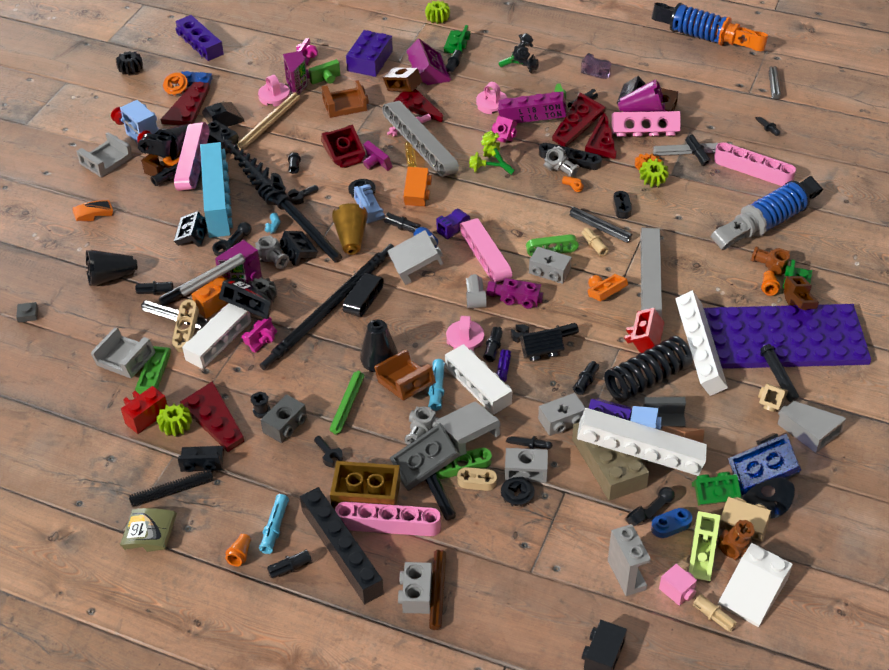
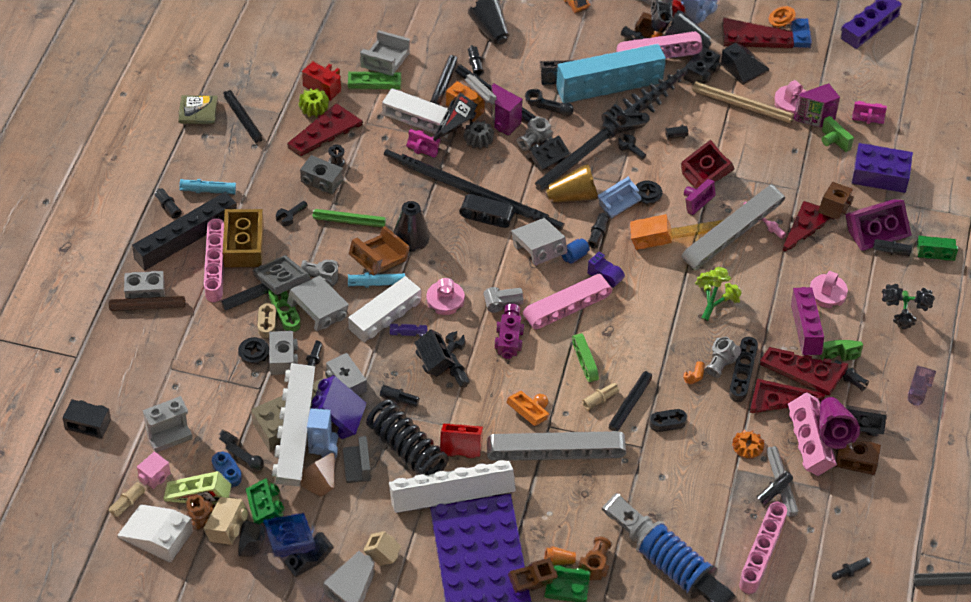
camera: 80 degrees right, 5 degrees up
tan beam [172,299,199,352] -> none
black bracket [178,446,224,472] -> none
orange cone [225,534,251,566] -> none
medium azure arm [265,213,281,234] -> none
dark orange panel [321,80,369,118] -> none
black axle [483,327,503,362] -> none
dark pink brick [492,116,517,143] -> none
light grey brick [529,247,572,284] -> none
lime gear [639,158,669,187] -> none
black axle [760,344,799,402] -> none

